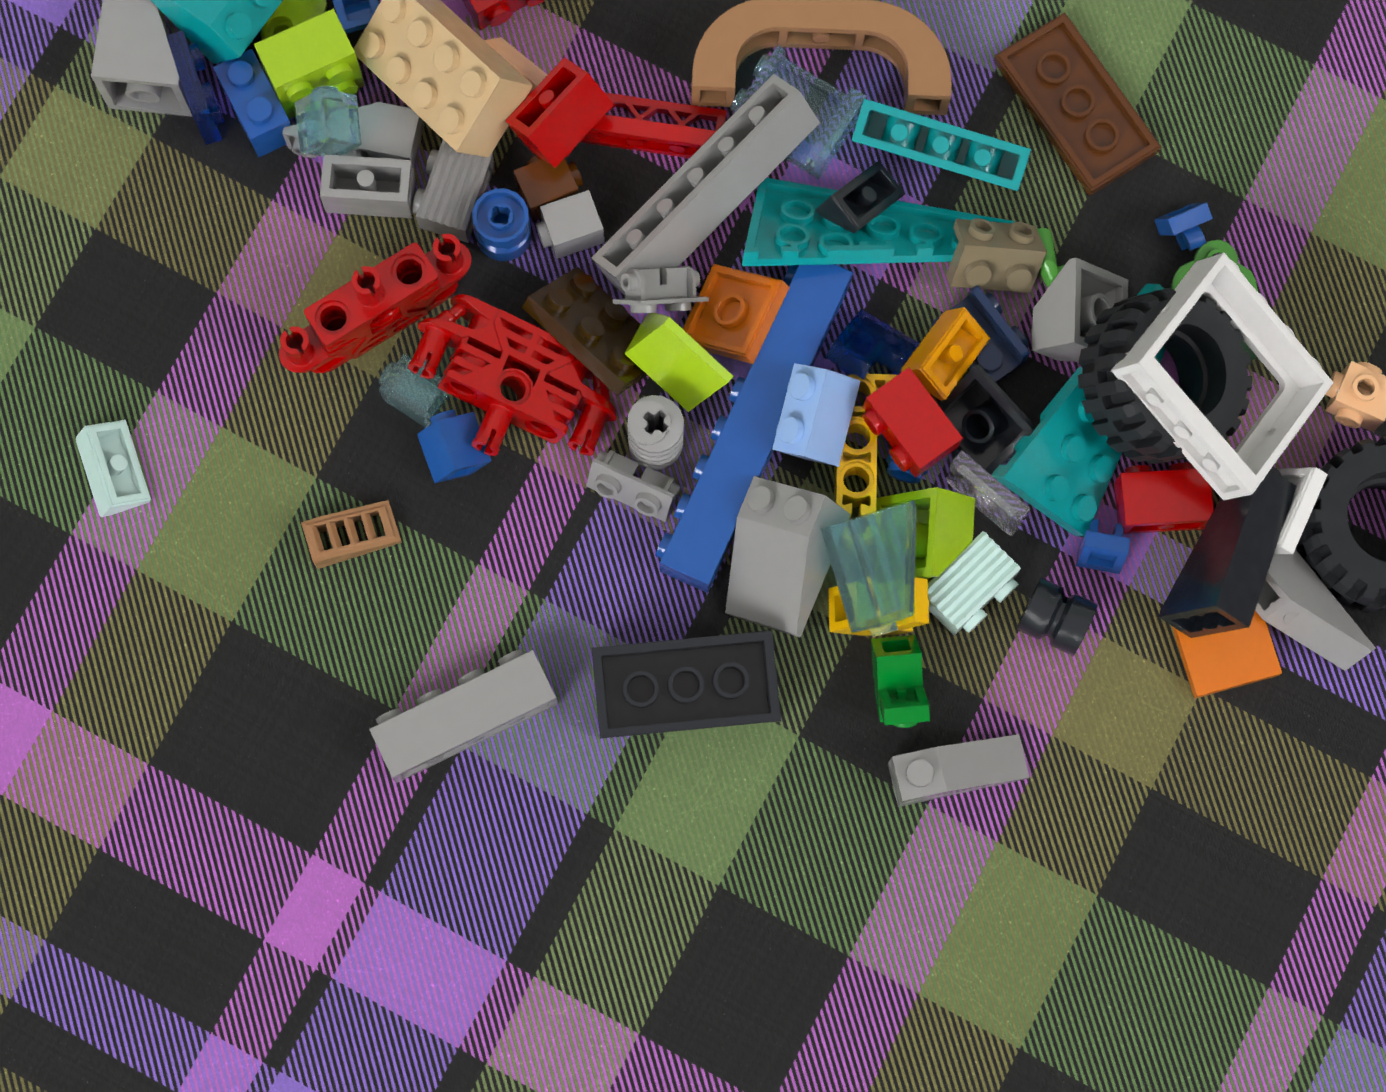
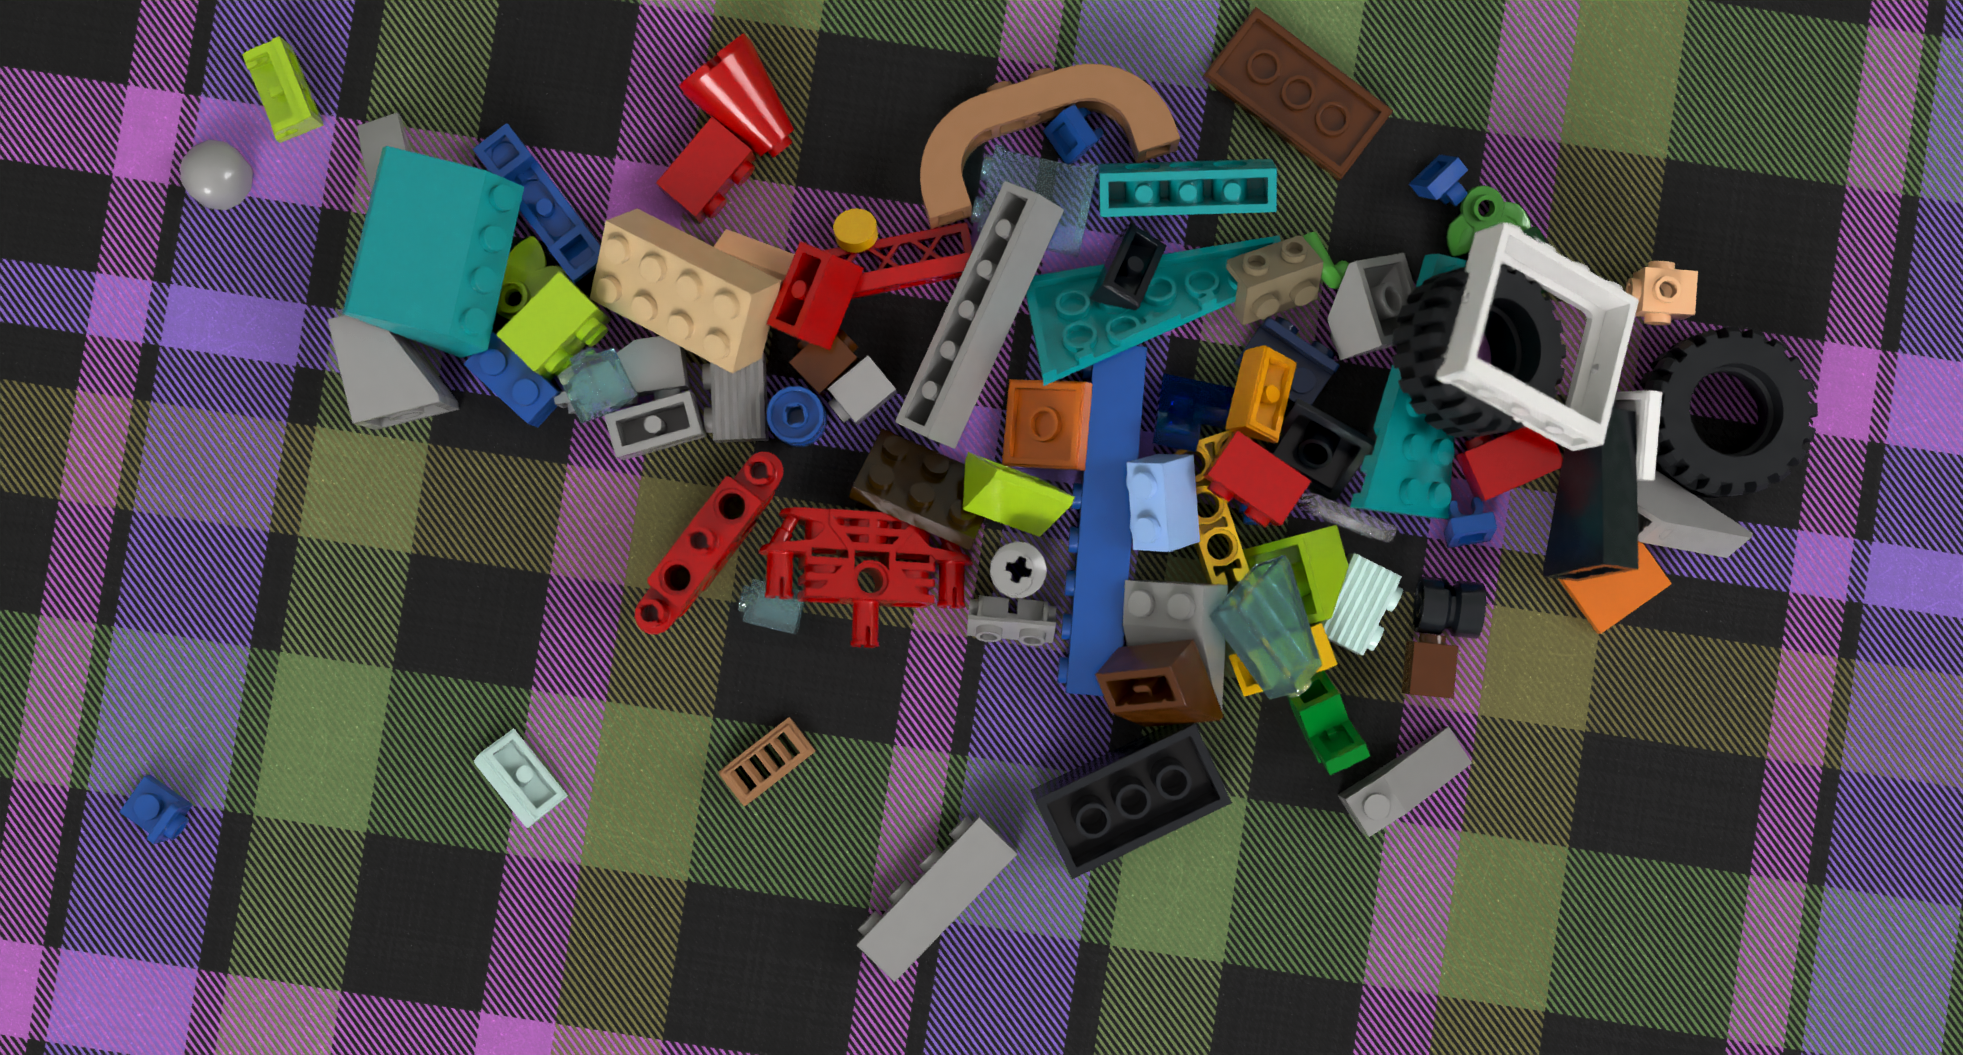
camera: 20 degrees left, 10 degrees up
clear blue plate [166,31,225,145] -> none
blue brick [417,410,492,484] -> none
light grey hinge [613,266,709,313] -> none
none -> yellow tile [833,208,878,253]
none -> blue tile [1043,104,1103,166]
none -> reddish brown slope [1095,639,1224,727]
none -> reddish brown brick [1402,633,1458,699]

